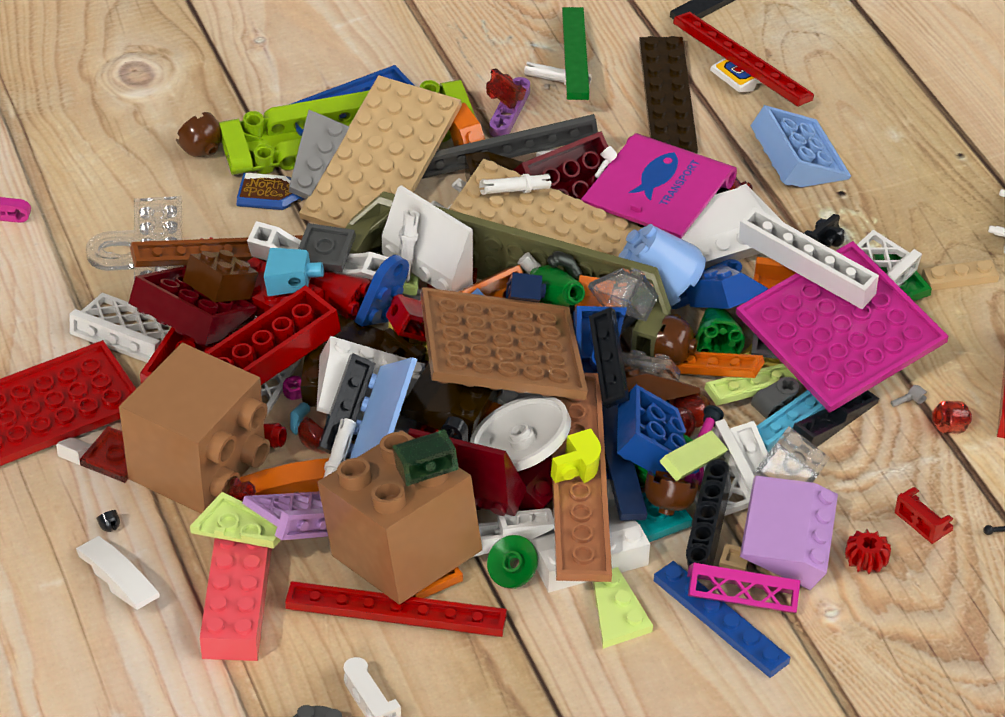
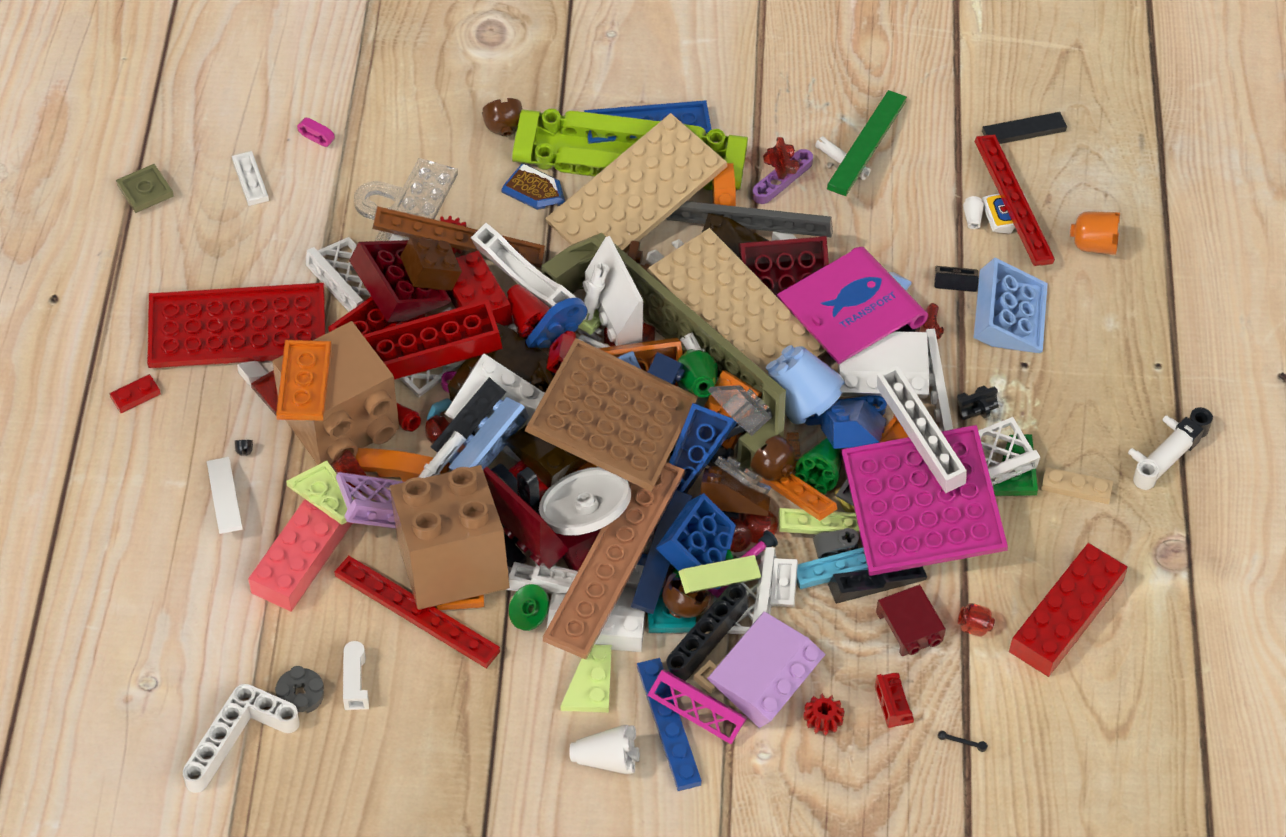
camera: 25 degrees right, 10 degrees up
medium azure torso [264,248,324,296] -> none
light grey wing [289,110,349,199] -> none
dark grey plate [298,223,356,273] -> none
clear green brick [392,430,459,486] -> none
white pin [479,174,551,195] -> none
pearl dark grey arm [547,251,583,279] -> none
neon yellow brick [551,428,601,483] -> none
black tile [589,307,630,409] -> none
white hand [594,146,617,178] -> none
dark brown plate [639,36,698,154] -> none
clear slope [753,426,830,483] -> none
light grey hand [891,385,927,407] -> none
none -> orange tile [276,340,332,421]
none -> white cone [570,725,640,774]
none -> dark red panel [876,584,946,656]
none -> black slope [934,266,979,292]
none -> white cone [963,196,984,229]
none -> orange cylinder [1070,211,1120,255]

